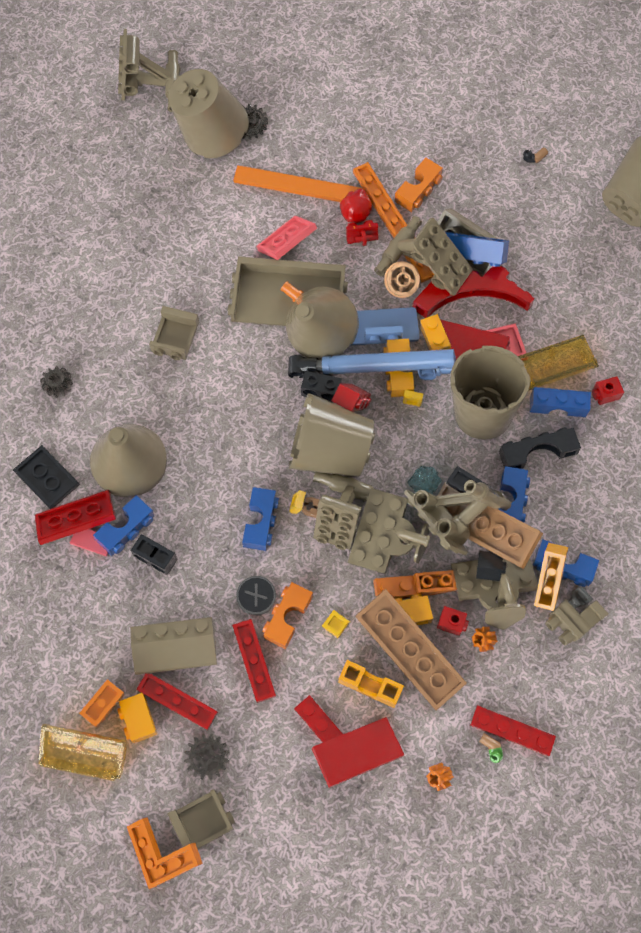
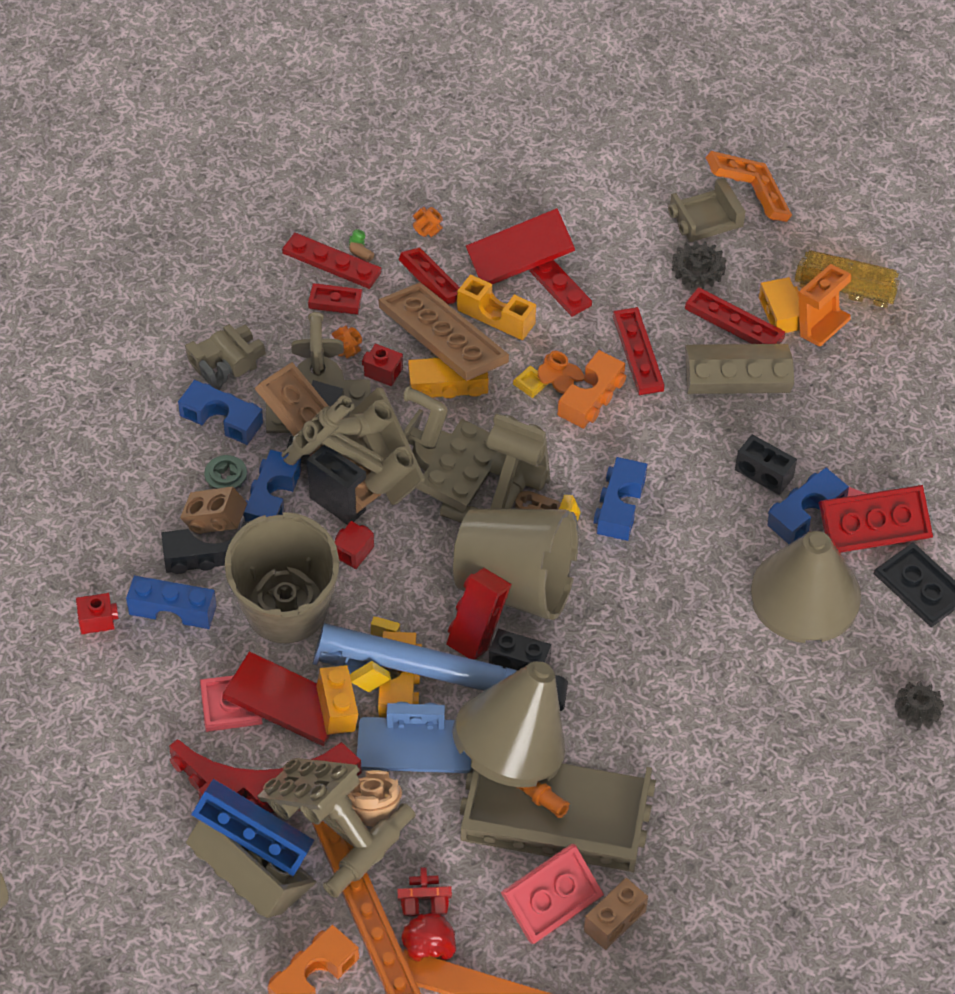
camera: 175 degrees left, 15 degrees down
dark tan panel [149,306,199,360] -> none
black tile [236,576,276,616] -> none
orange slope [373,570,457,599] -> none
clear light blue brick [407,465,442,494] -> none
clear yellow container [518,335,599,391] -> none
light orange brick [534,543,569,611] -> none
none -> medium nougat brick [180,486,247,534]
none -> sand green gear [204,455,247,489]
none -> red plate [308,283,363,315]
none -> red brick [334,521,374,569]
none -> yellow tile [350,661,391,693]
none -> red plate [399,247,460,305]
none -> orange plate [537,351,585,394]
none -> medium nougat brick [584,877,648,950]

